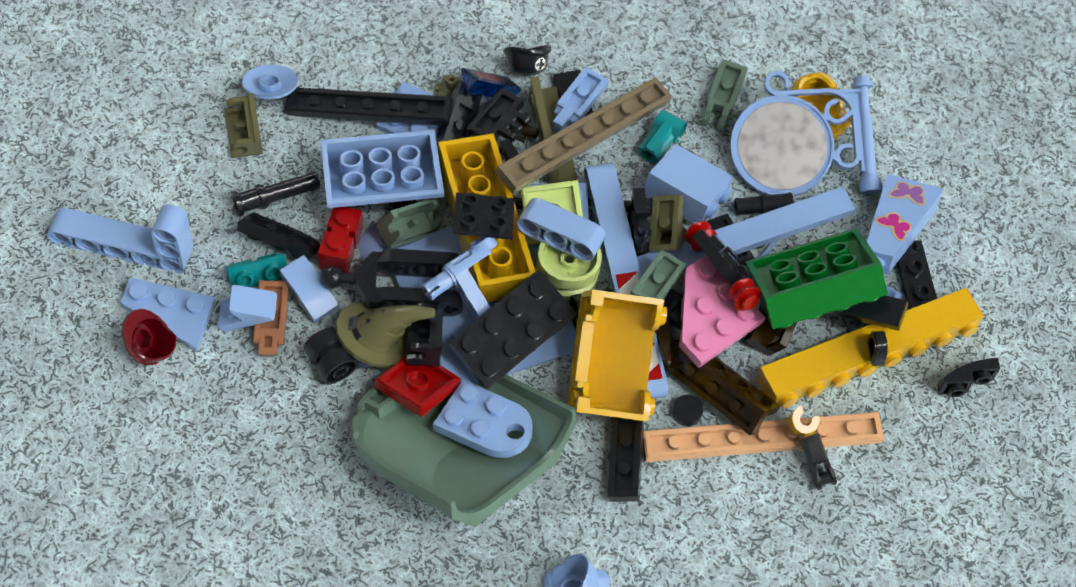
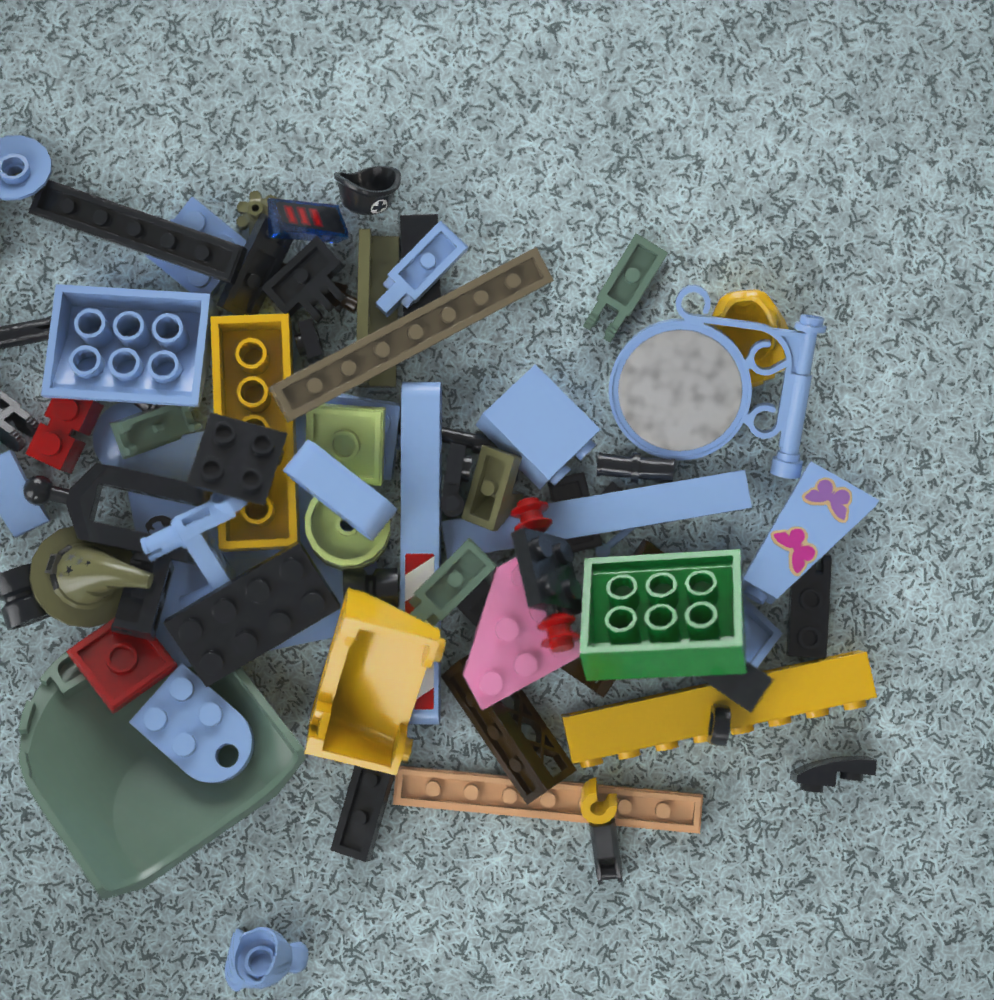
camera: 15 degrees right, 25 degrees up
teal piece [638,109,688,164] -> none
dark brown piece [655,319,673,365] -> none
black tile [672,395,703,426] -> none

